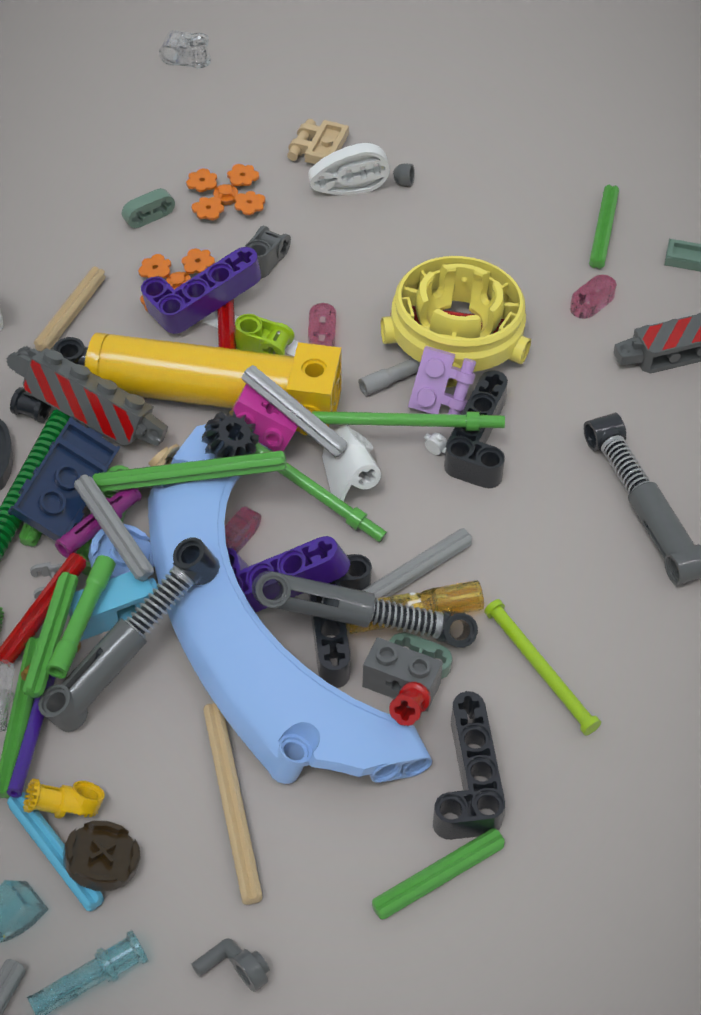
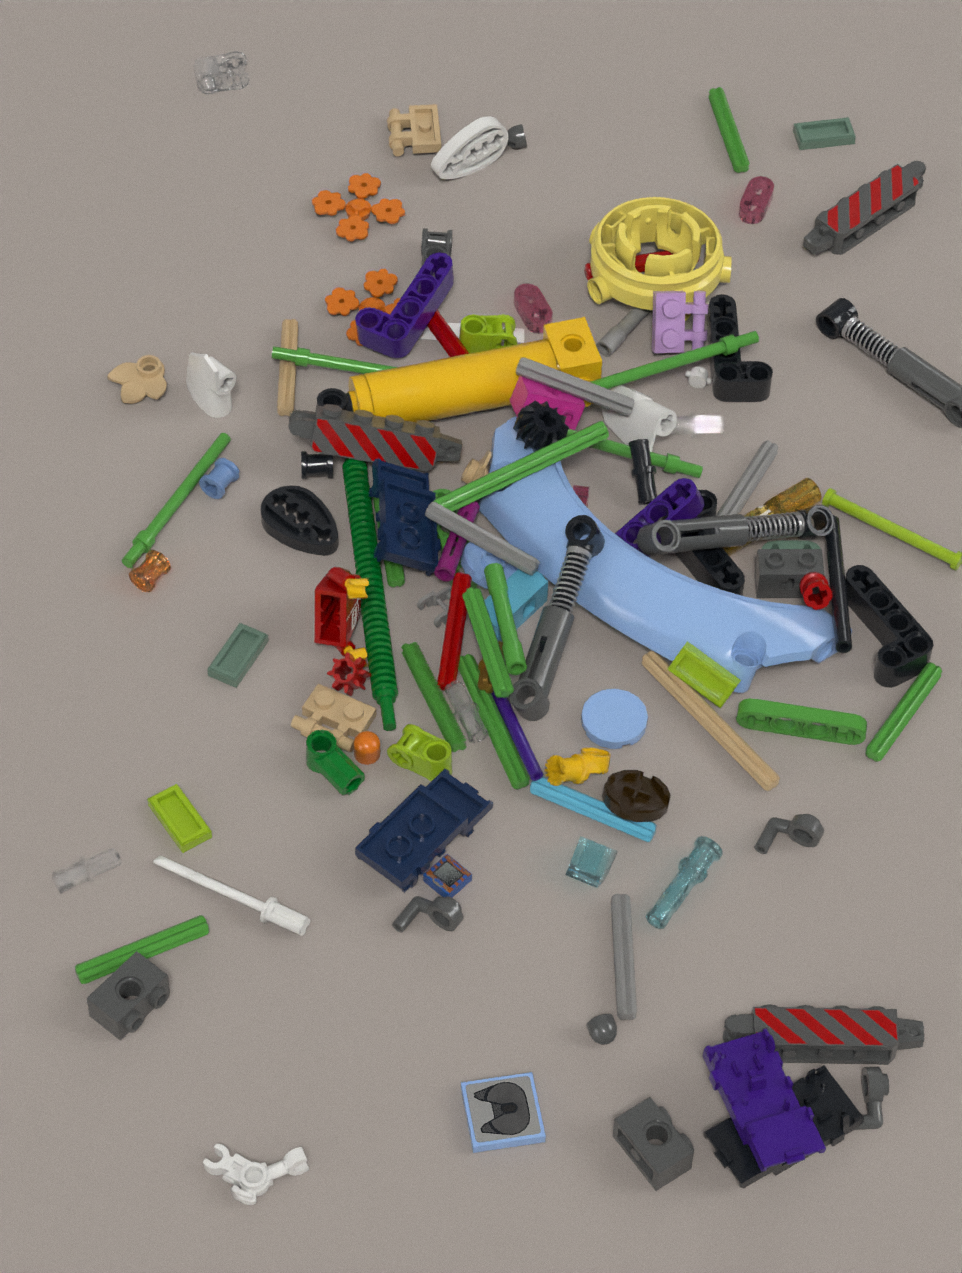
camera: 25 degrees left, 0 degrees up
sand green beam [121,188,175,228] -> none
none -> bright green bar [271,346,397,374]
none -> light blue tile [581,689,648,749]
none -> black pin [628,439,657,505]
none -> lime tile [667,641,741,708]
none -> clear axle [670,413,725,437]
none -> bright green beam [736,698,867,745]
none -> black piece [825,515,852,653]

